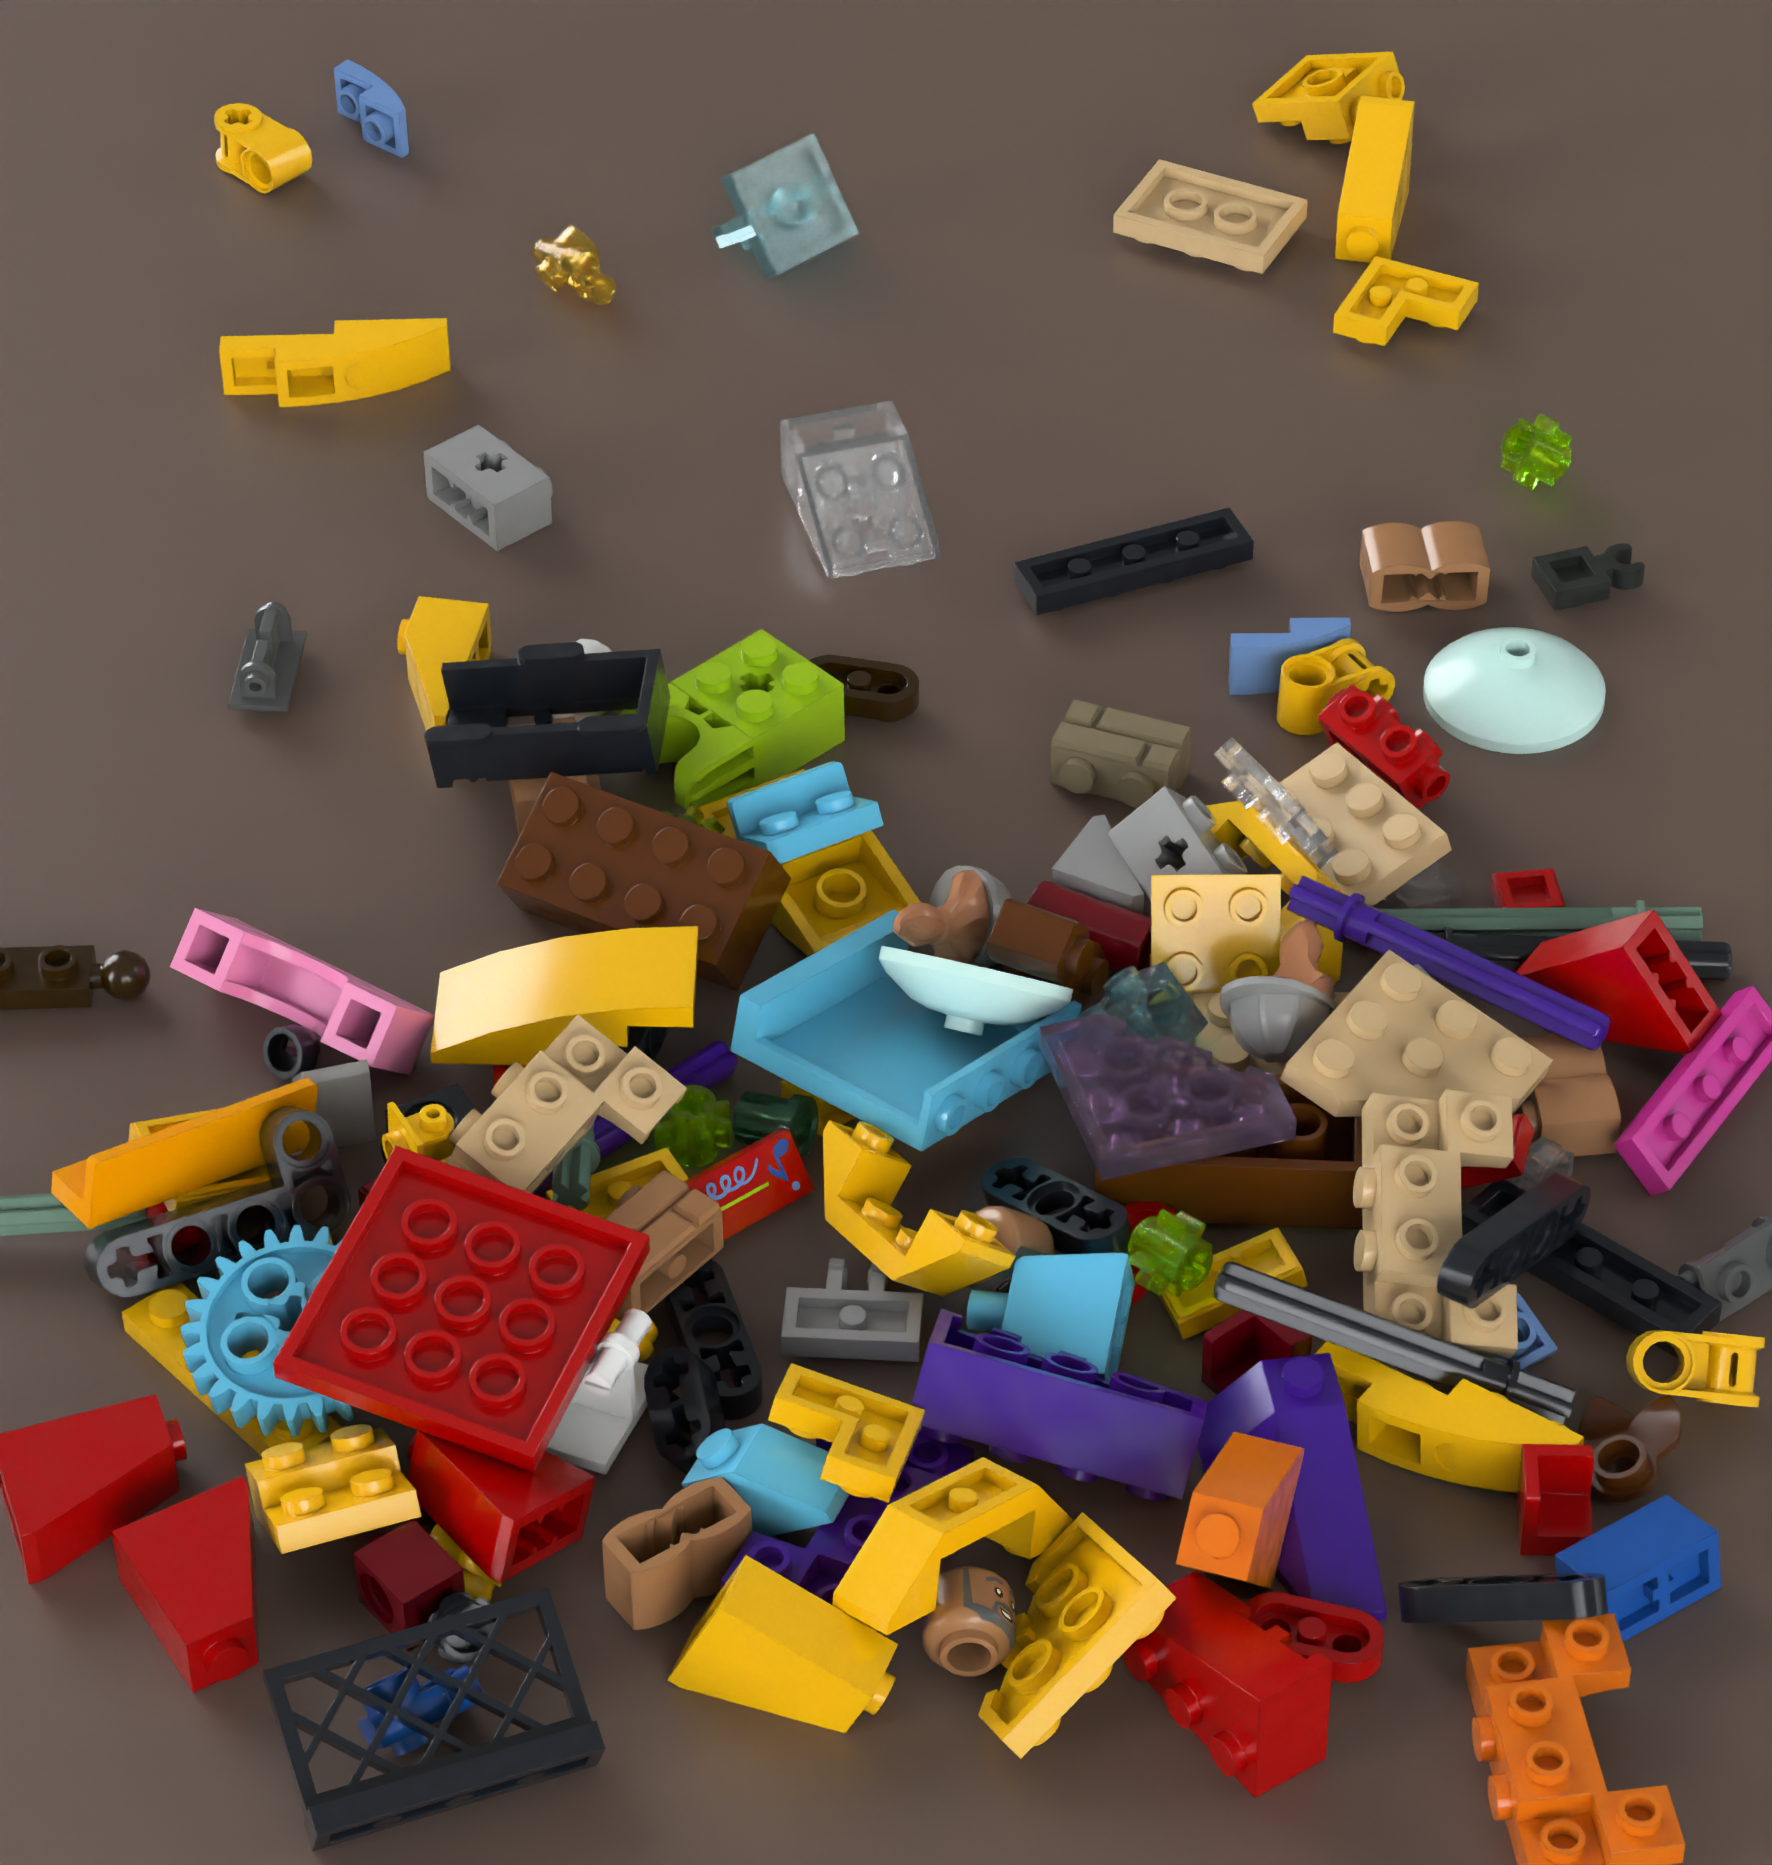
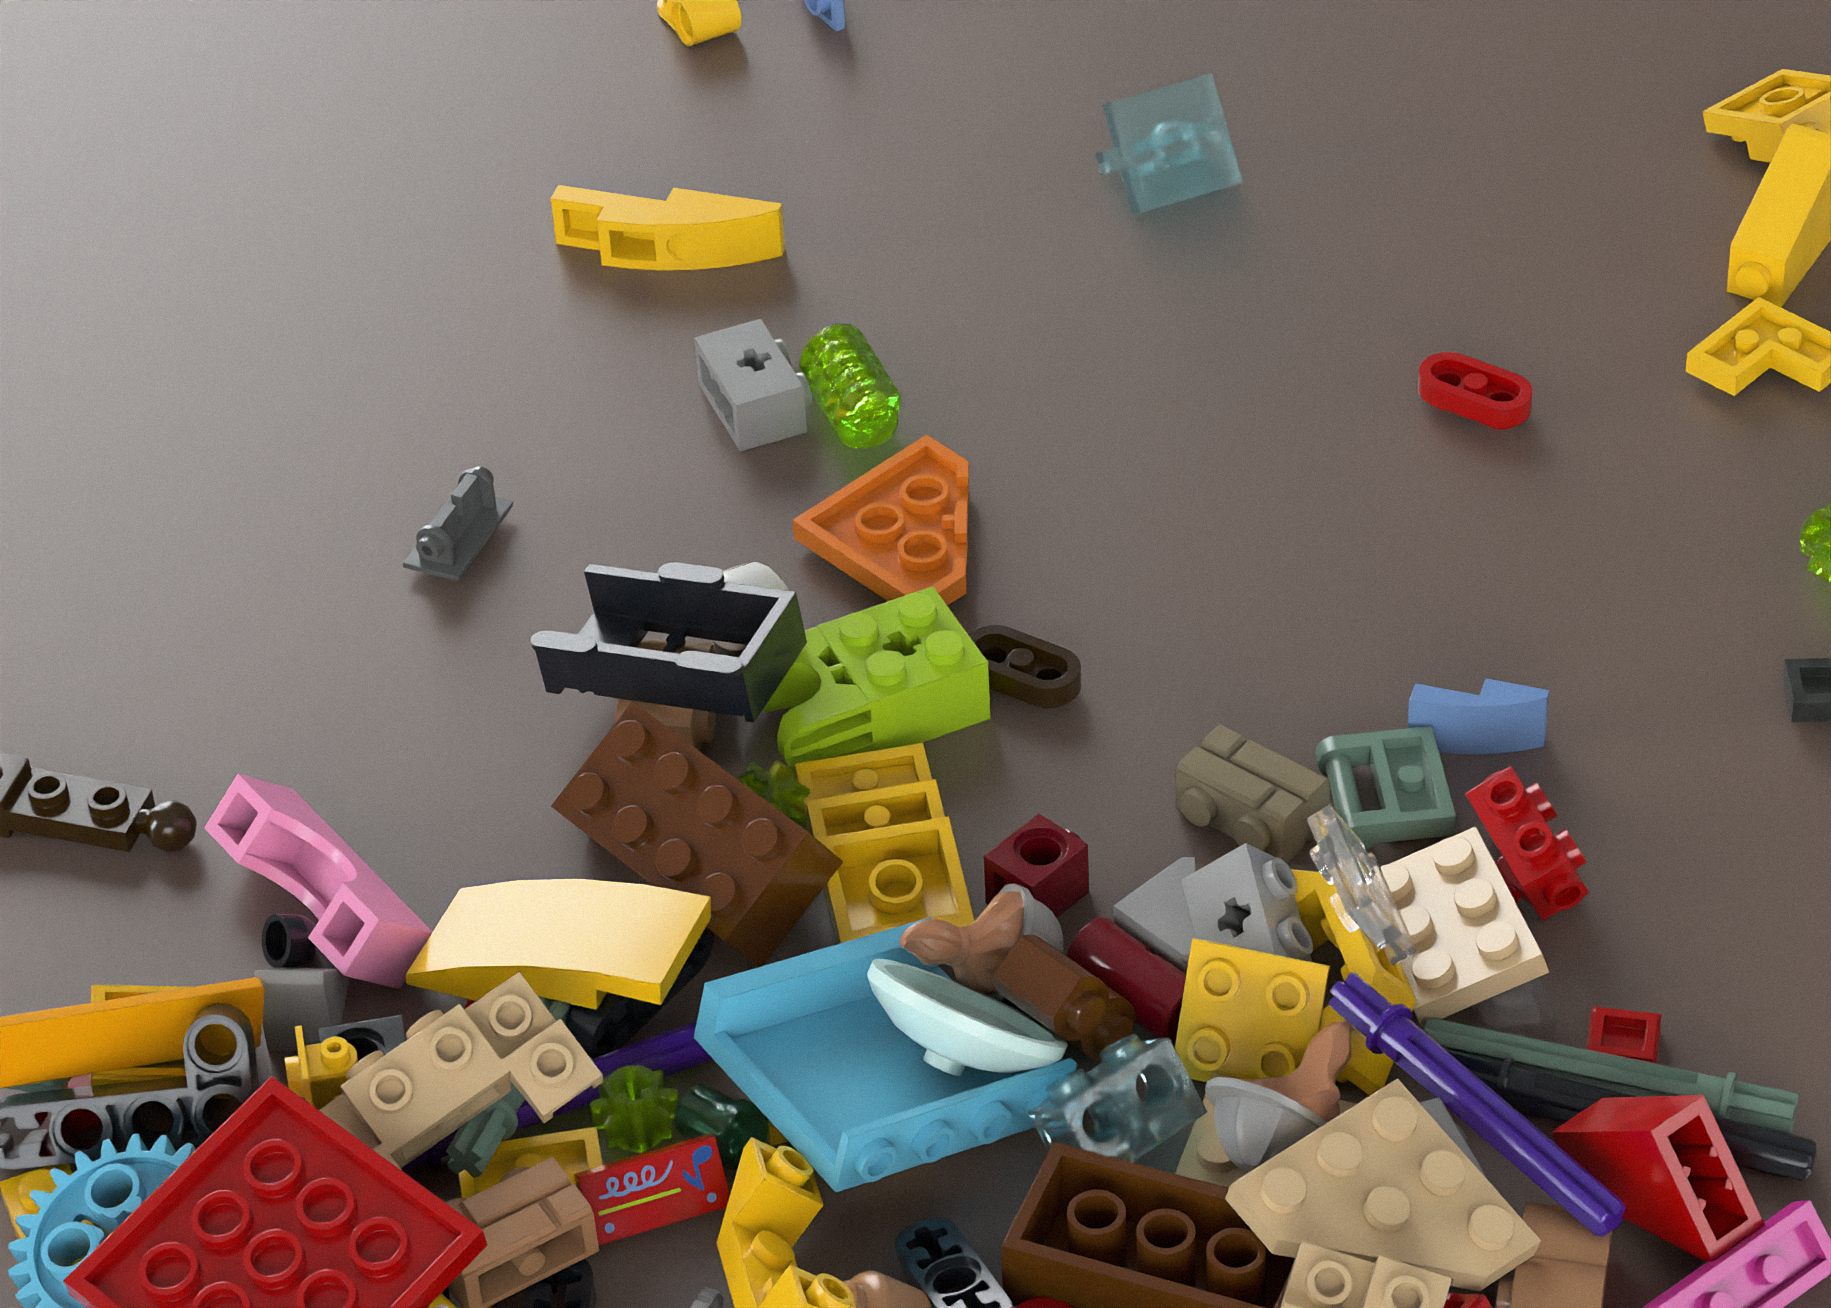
camera: 20 degrees right, 0 degrees up
yellow slope [397,596,492,731] -> none
clear yellow plate [531,225,616,305] -> none
medium azure bracket [727,761,884,864] -> none
clear slope [780,400,941,579] -> none
black plate [1014,508,1254,615] -> none
clear purple plate [1039,1013,1297,1180] -> none
tan plate [1113,159,1308,274] -> none
yellow piece [1276,638,1395,736] -> none
medium nougat brick [1359,521,1490,612] -> none
light aqua dish [1423,627,1606,754] -> none
none -> orange plate [792,434,969,606]
none -> clear neon green piece [799,324,901,449]
none -> dark red brick [983,813,1089,918]
none -> sand green plate [1315,726,1456,855]
none -> red plate [1418,352,1533,430]

